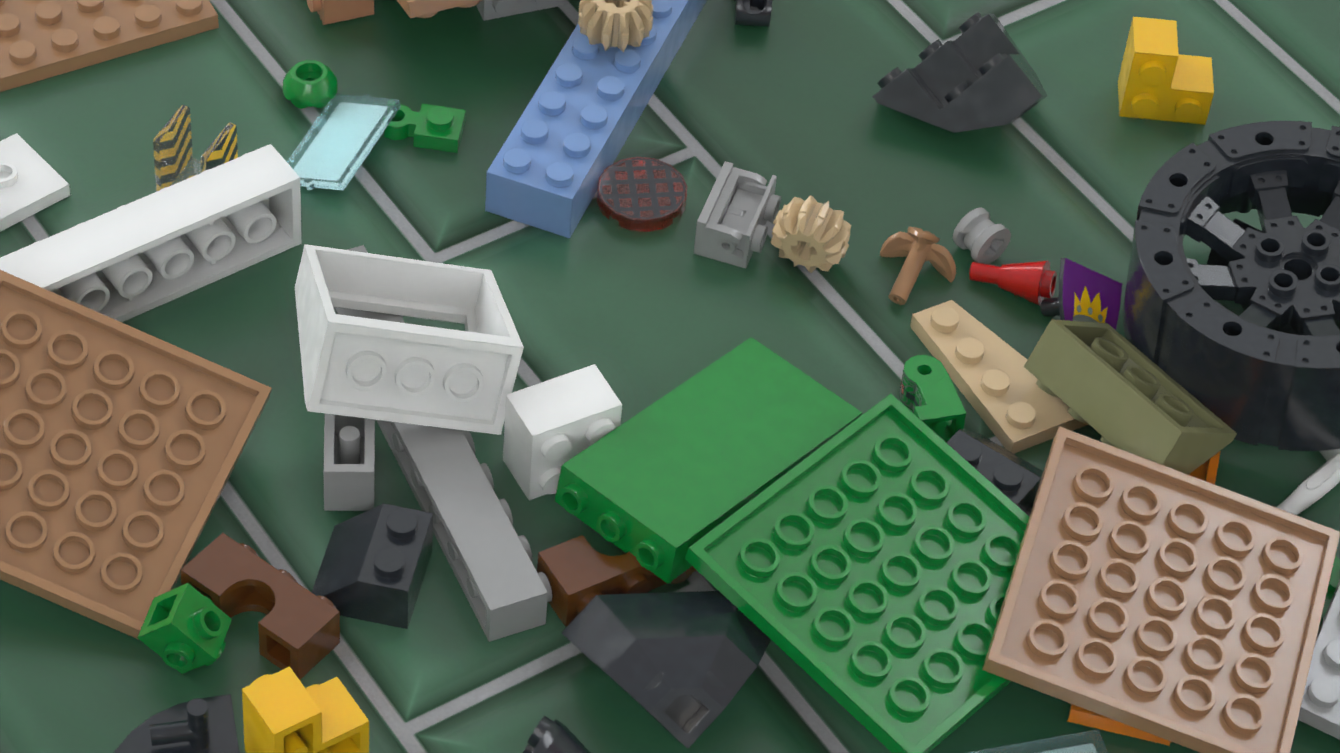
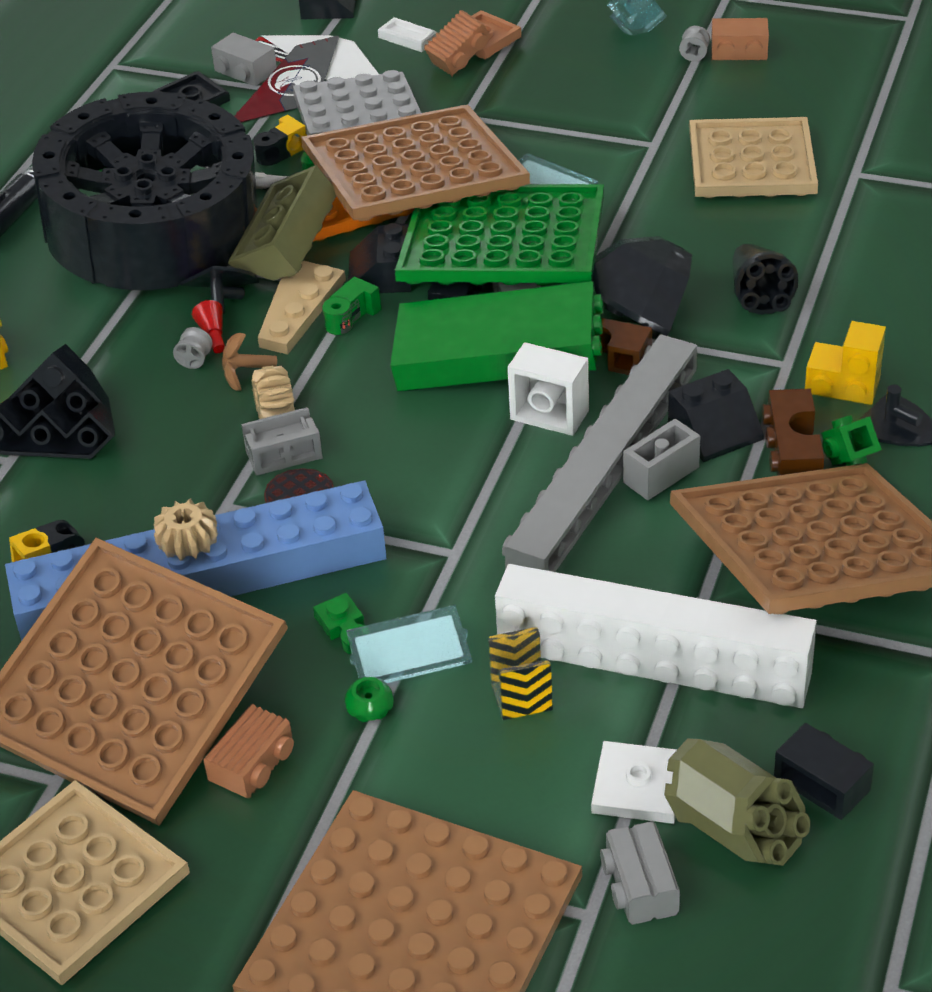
camera: 120 degrees left, 5 degrees down
white windscreen [295,244,524,435] -> none

